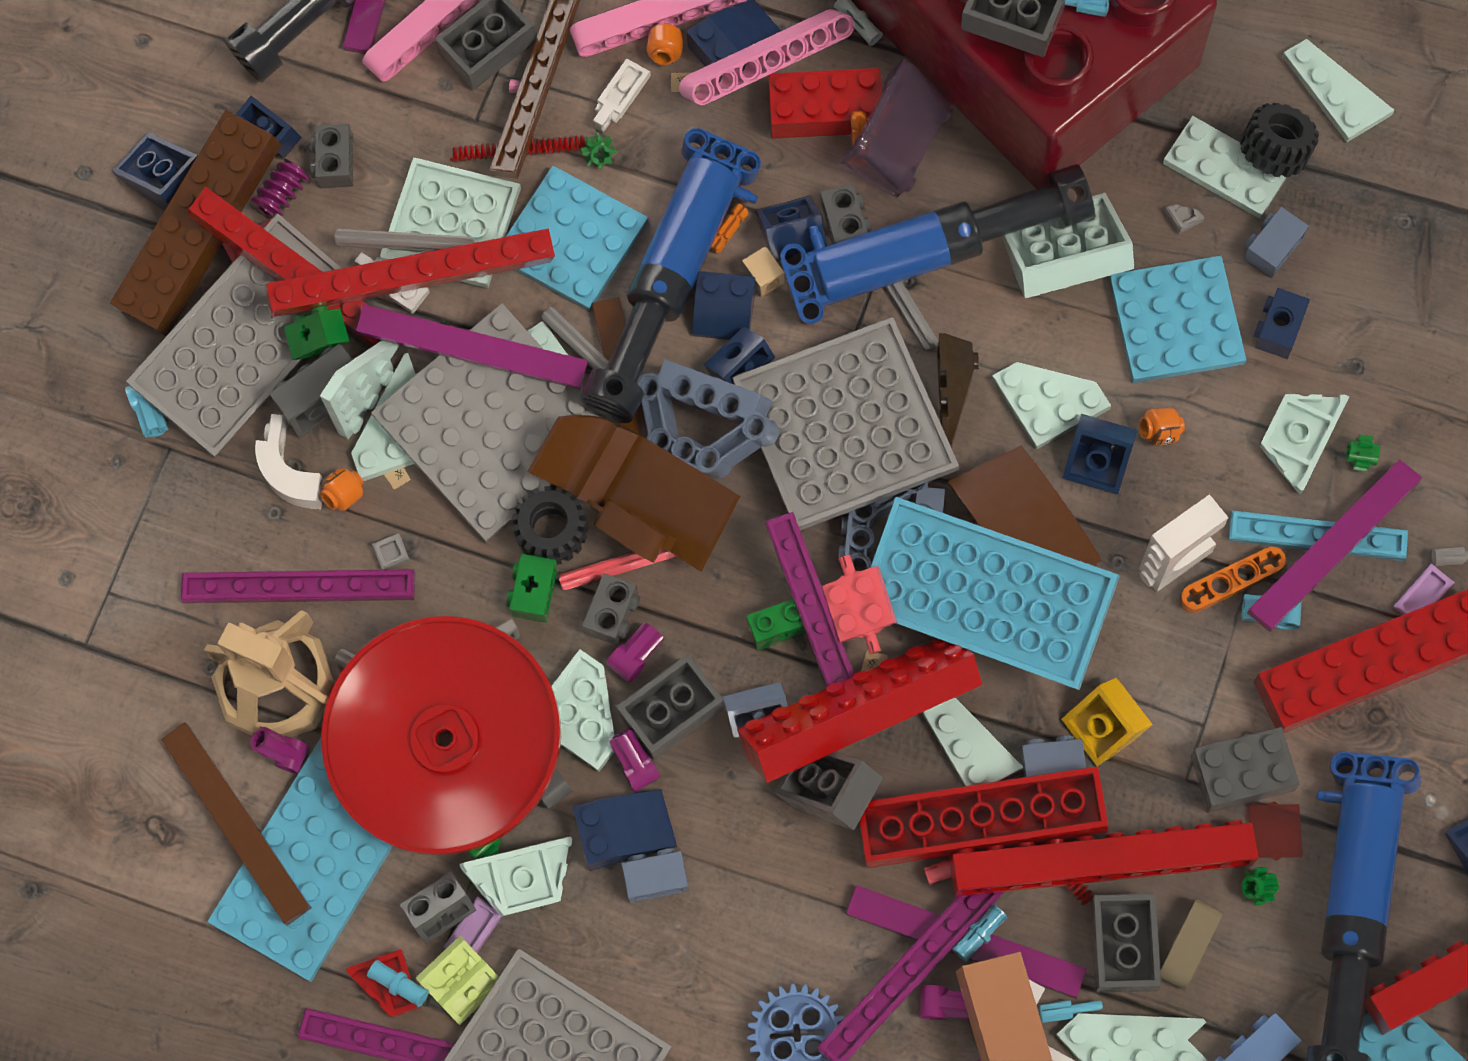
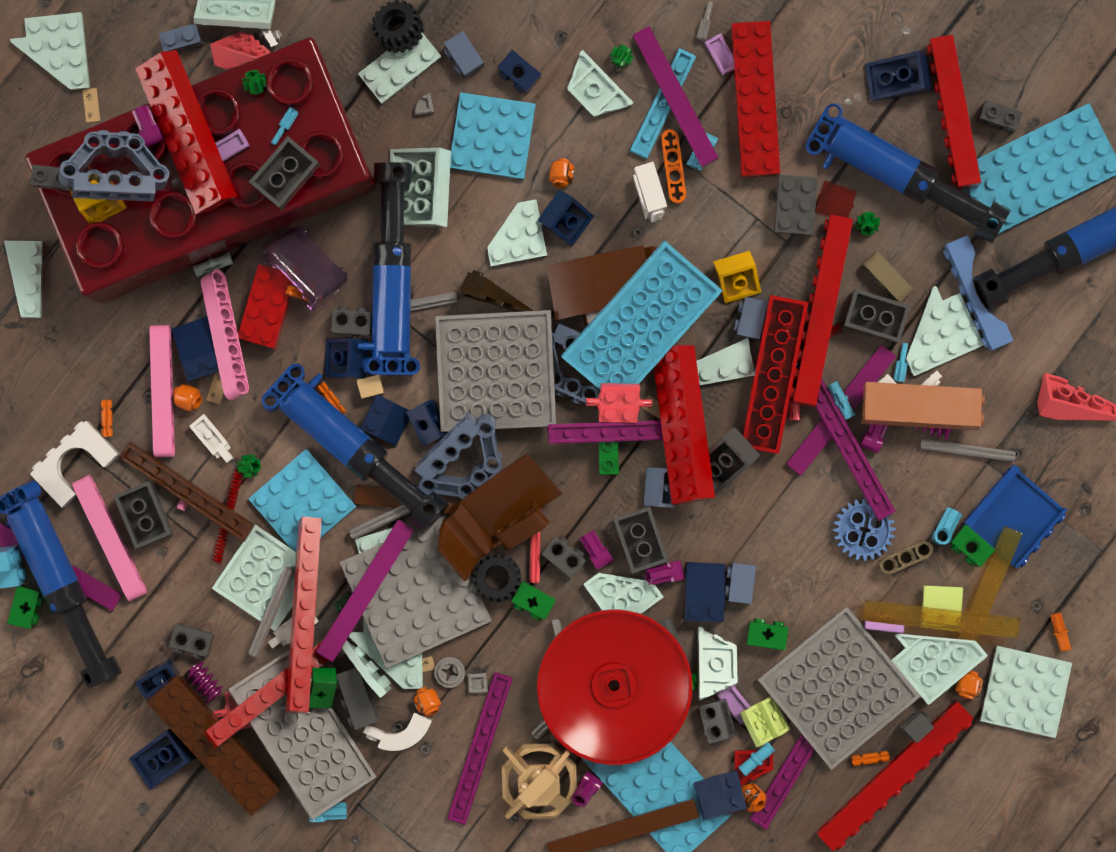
camera: 75 degrees left, 15 degrees up
none -> light grey gear [434,657,465,688]
none -> dark blue slope [694,771,747,820]
none -> orange head [741,783,766,812]
none -> green brick [746,618,789,650]

